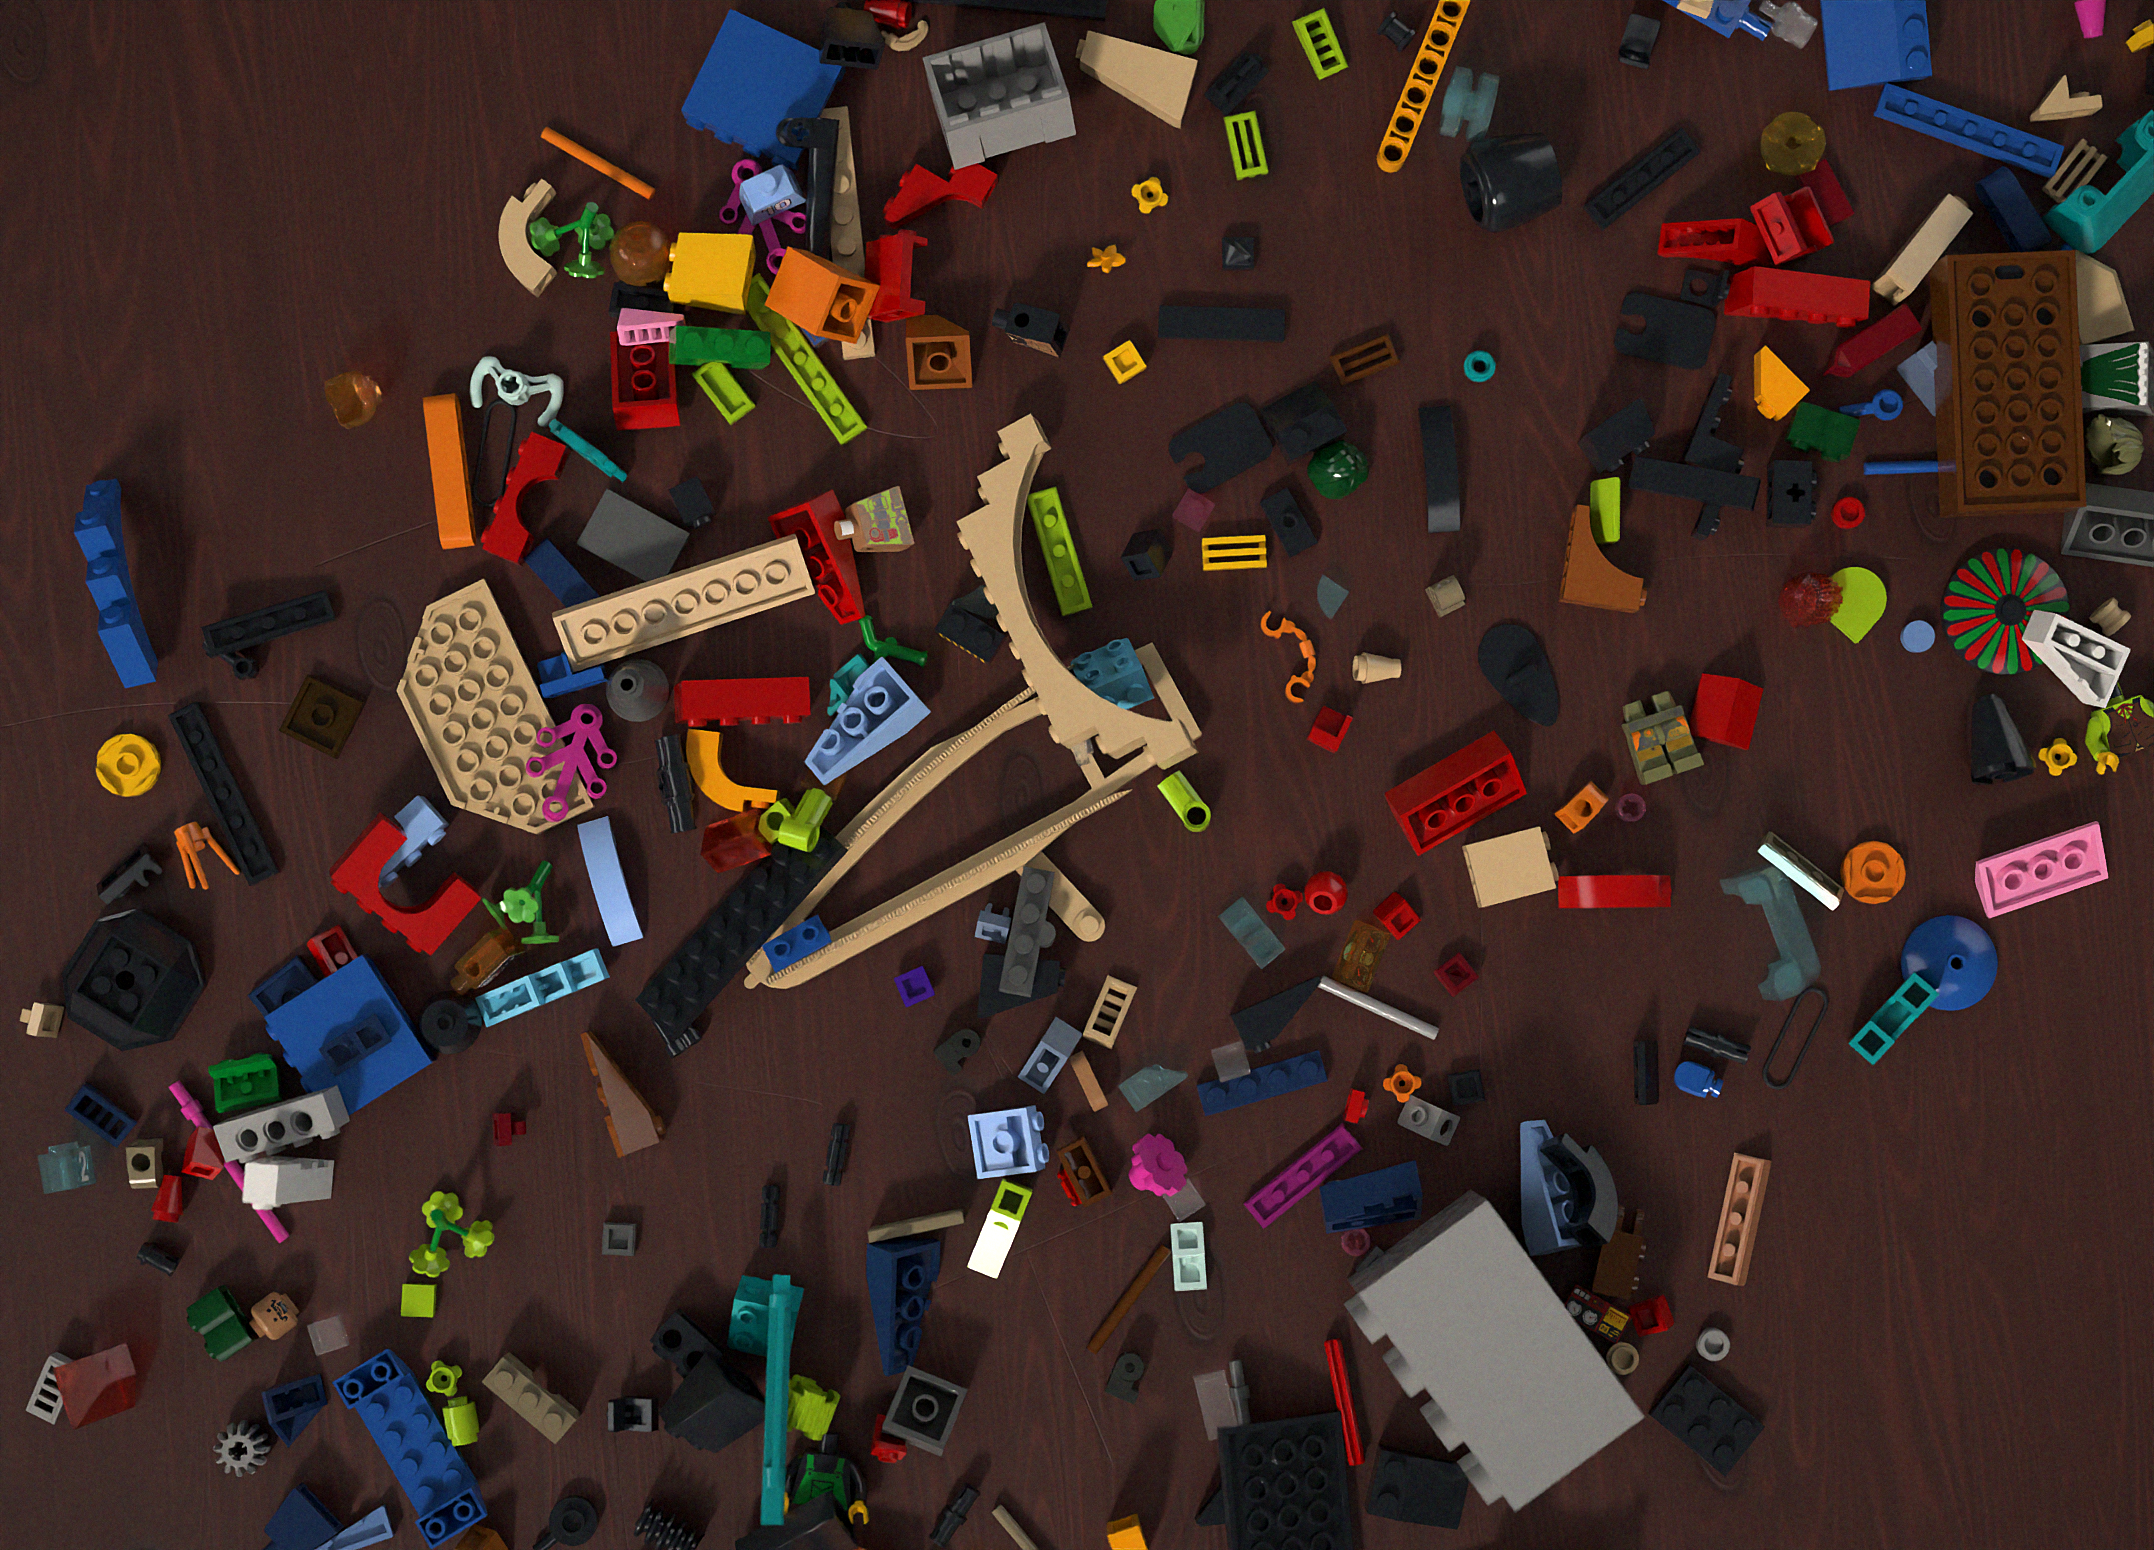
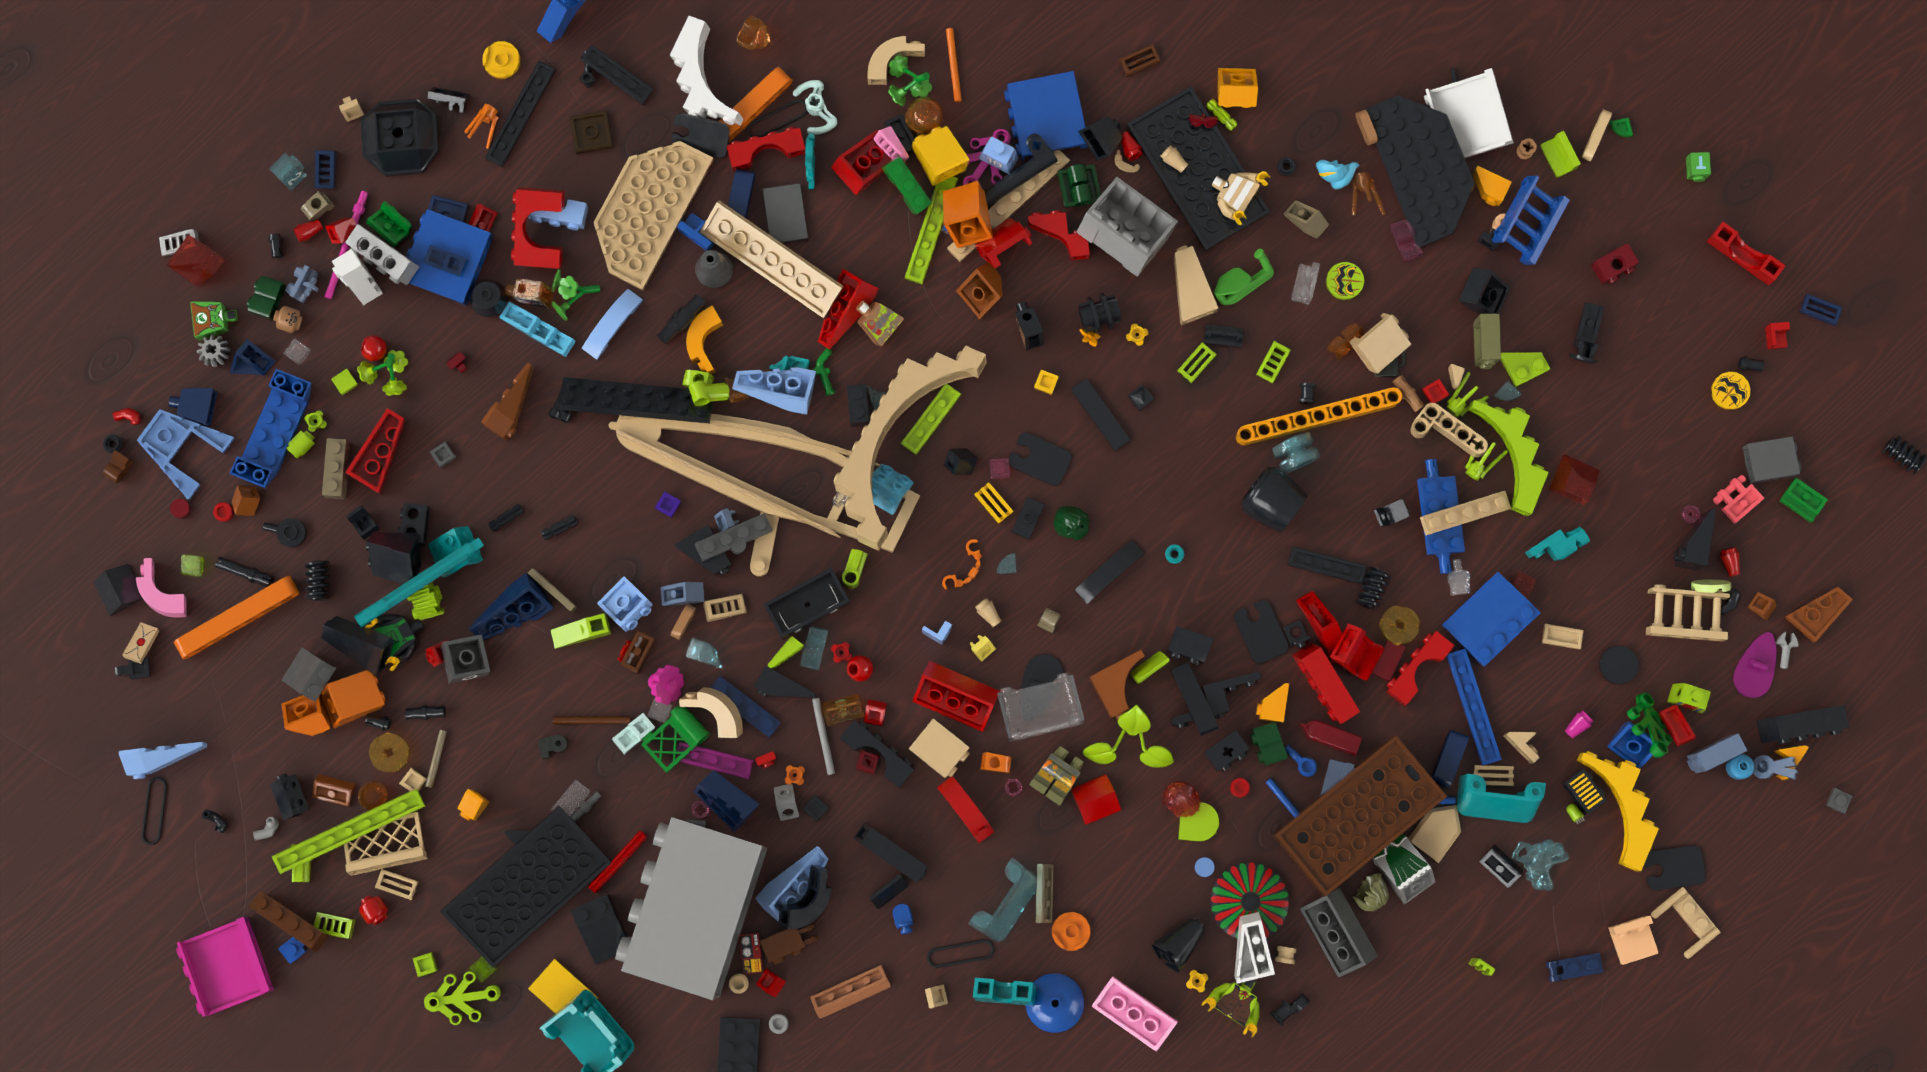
camera: 55 degrees right, 5 degrees down
dark pink plant [525,704,617,822] -> none
black brick [668,476,717,529] -> none
red wedge [674,677,811,727] -> none
lime tile [692,362,756,425] -> none
clear red panel [700,808,772,874] -> none
blue hinge [761,914,832,973] -> none
pearl dark grey leg [933,1029,980,1077] -> none
clear tile [1211,1041,1251,1082] -> none
black slope [1259,381,1347,466] -> none
red panel [1306,706,1353,753] -> none
reddish brown tile [1329,333,1400,387] -> none
black pin [1683,1025,1751,1065] -> none
tan slope [1870,193,1973,306] -> none
none -> torso [190,302,238,341]
none -> sand blue hips [285,265,319,304]
none -> red wedge [345,408,406,495]
none -> red piece [361,335,387,362]
none -> green piece [641,705,710,773]
none -> white arch [670,16,743,125]
none -> black piece [671,113,730,158]
none -> tan arch [679,687,743,738]
none -> black piece [763,567,851,640]
none -> lime slope [768,636,804,669]
none -> black arch [840,720,914,789]
none -> black slope [853,823,928,883]
none -> light blue panel [922,621,952,645]
none -> tan plate [925,984,948,1008]
none -> light yellow tile [970,635,996,662]
none -> clear windscreen [997,673,1084,742]
none -> dark green plate [1057,164,1101,209]
none -> black piece [1078,293,1122,334]
none -> lime plant [1083,705,1174,768]
none -> black piece [1355,567,1391,610]
none -> red arch [1386,631,1455,706]

